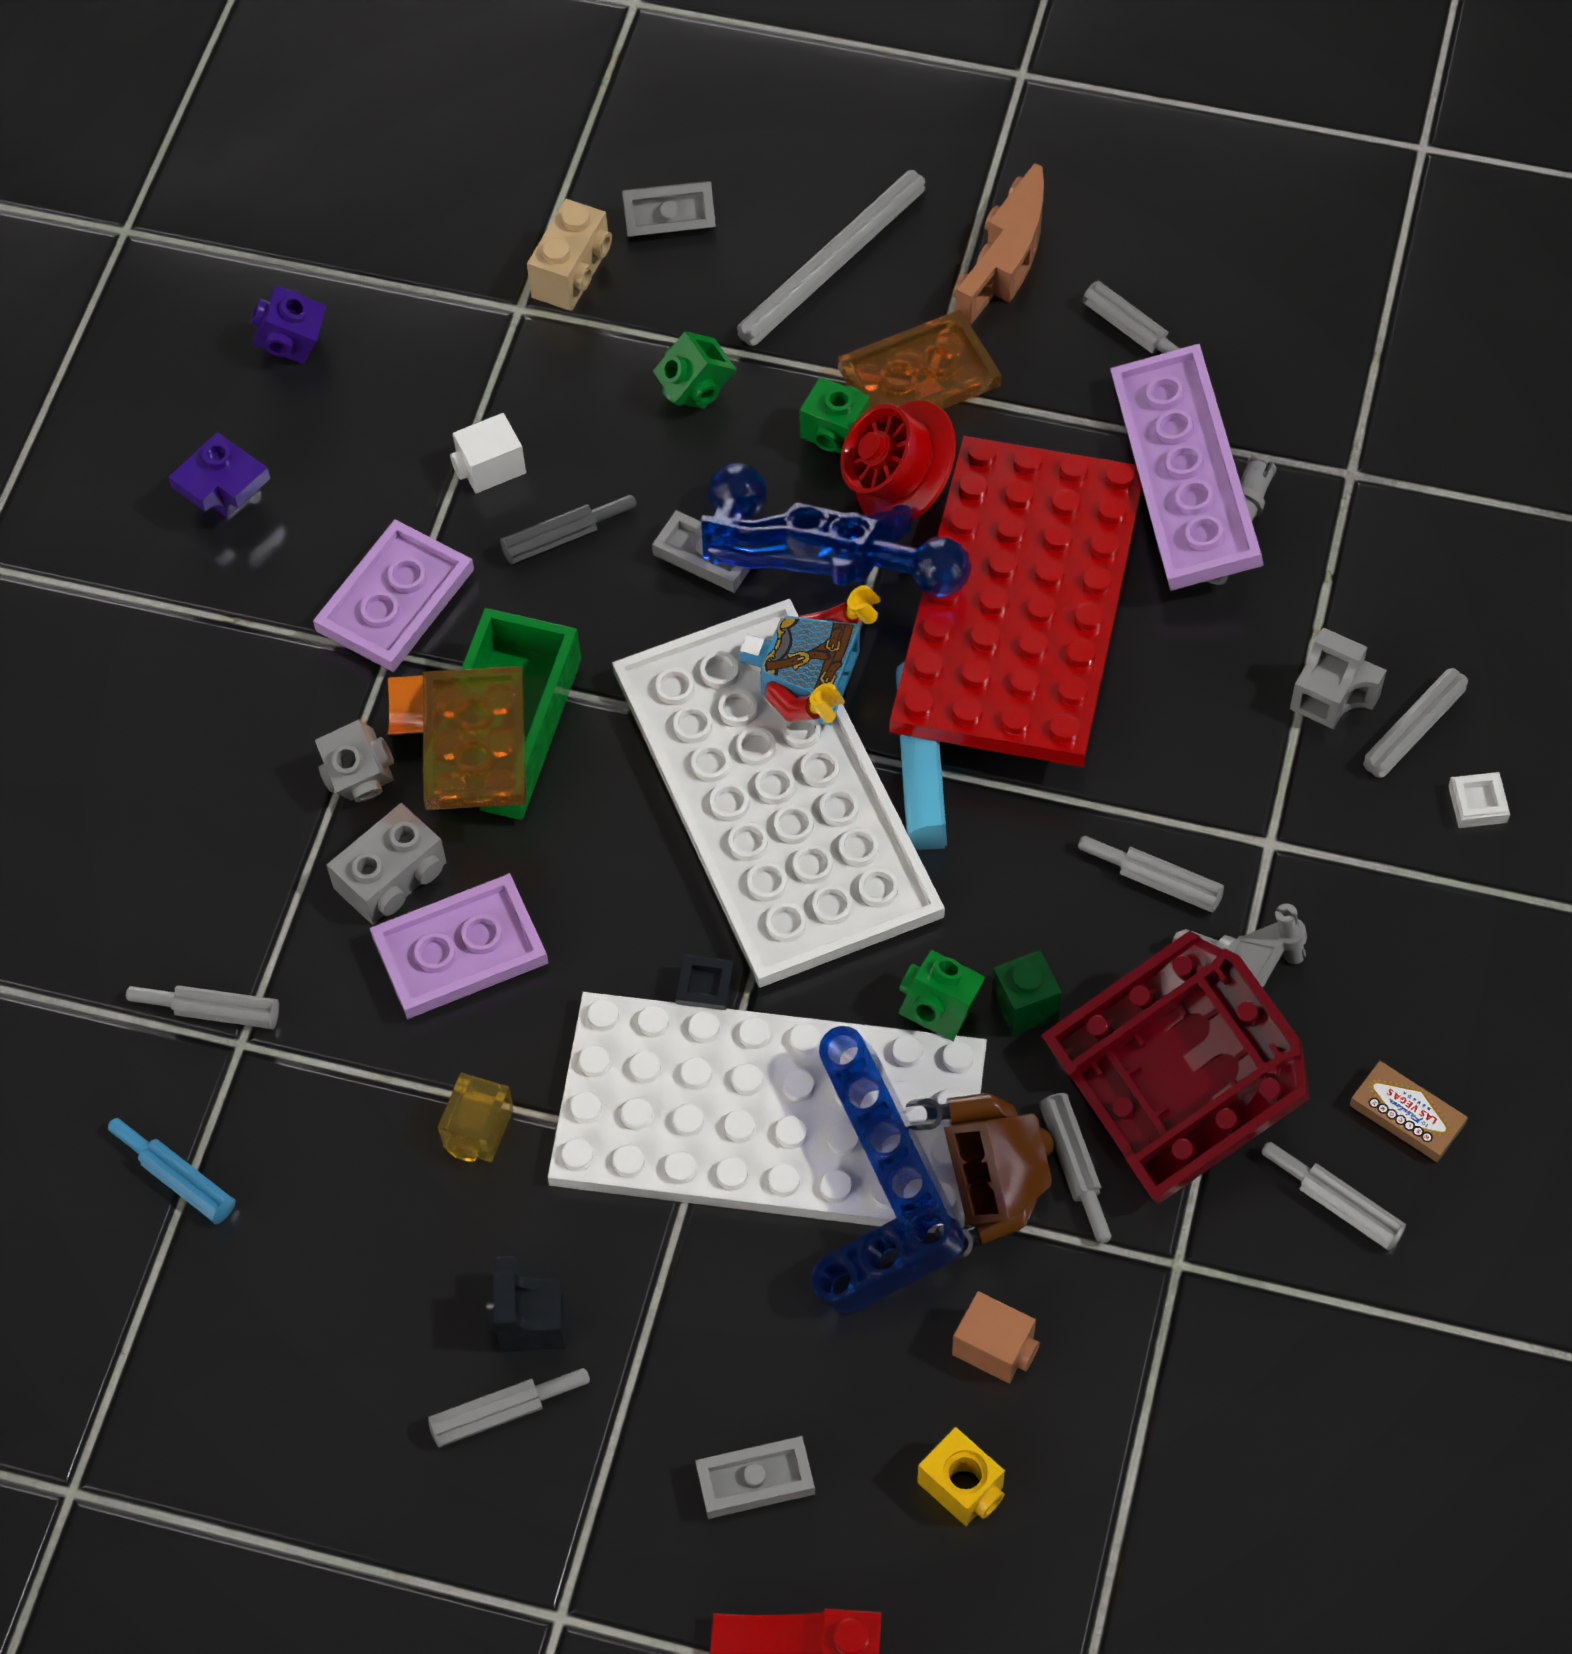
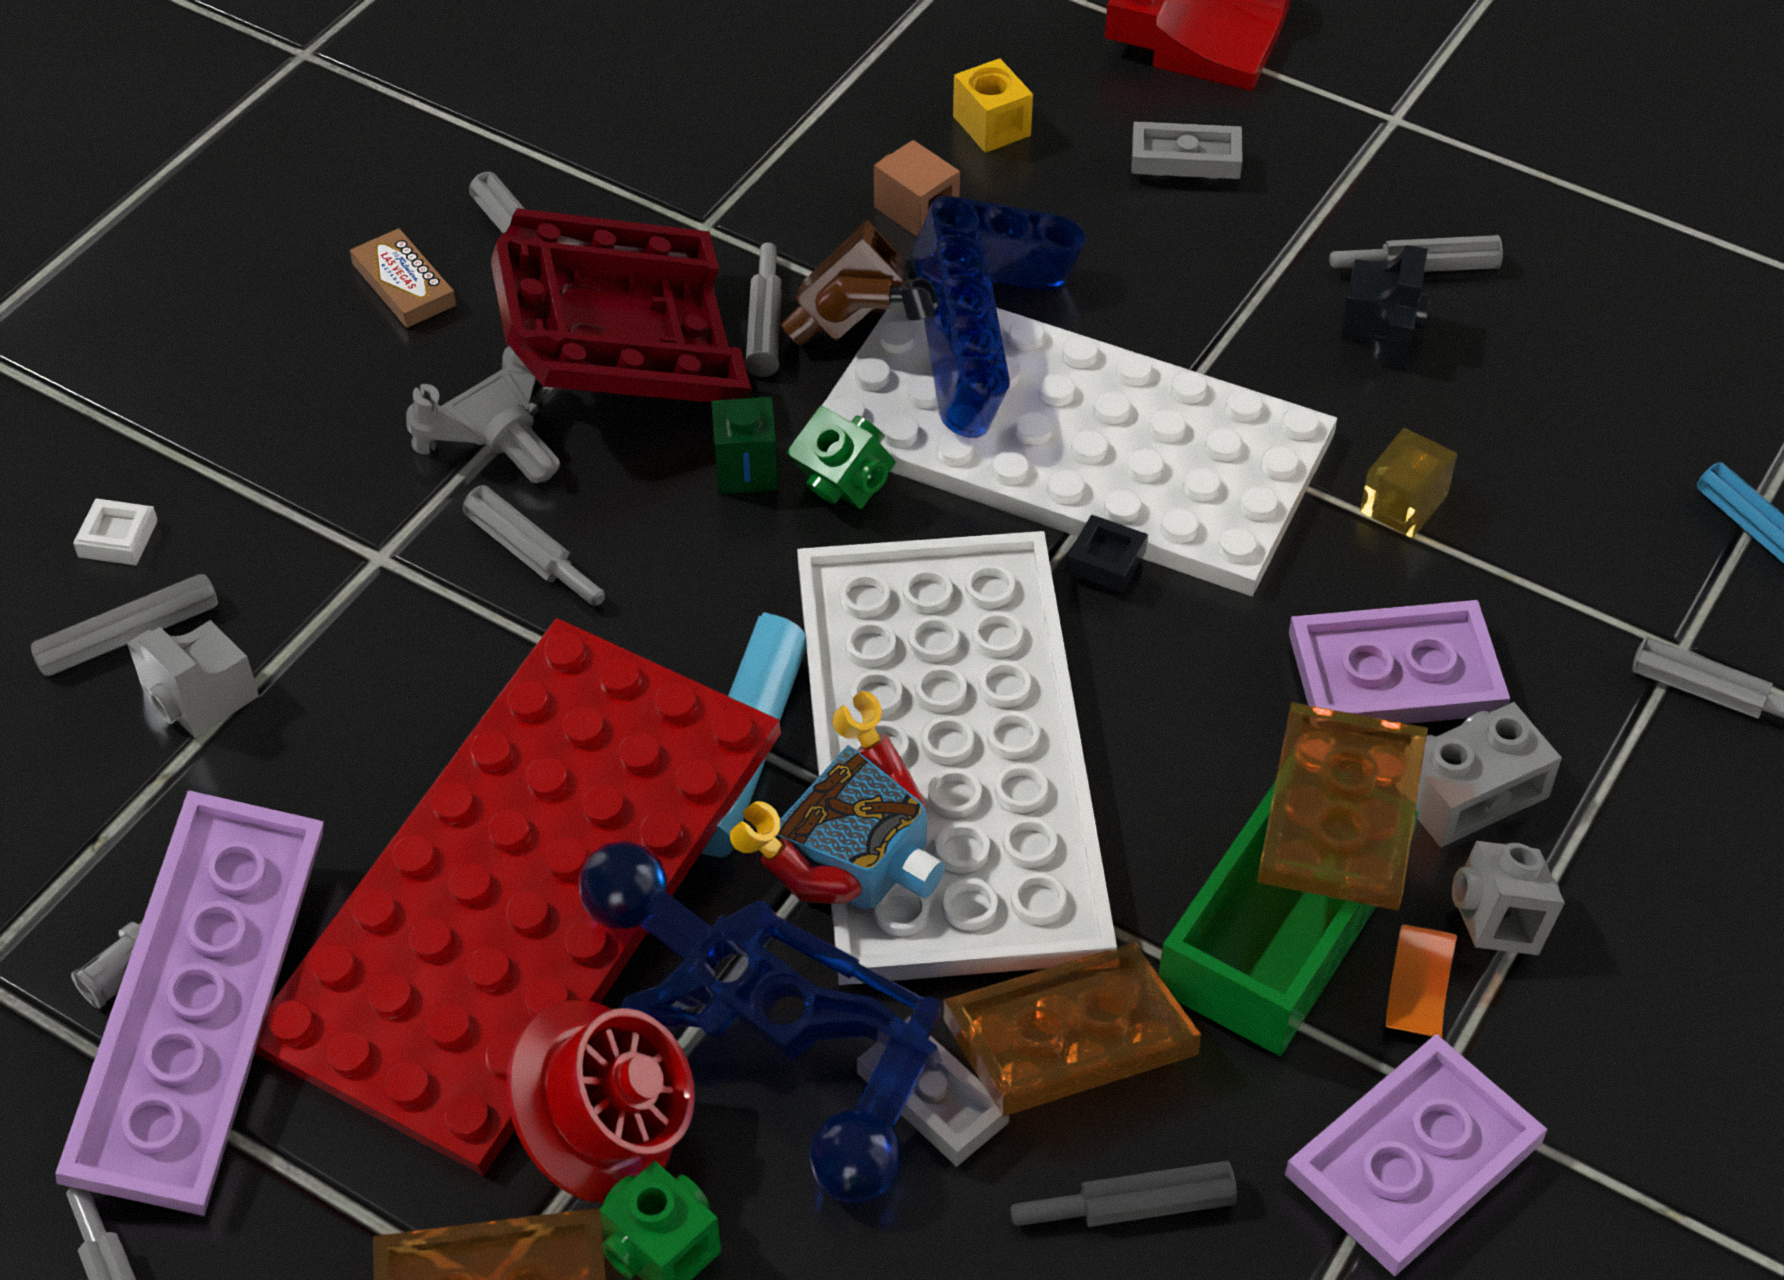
camera: 165 degrees left, 10 degrees down
none -> clear orange plate [944,942,1201,1117]

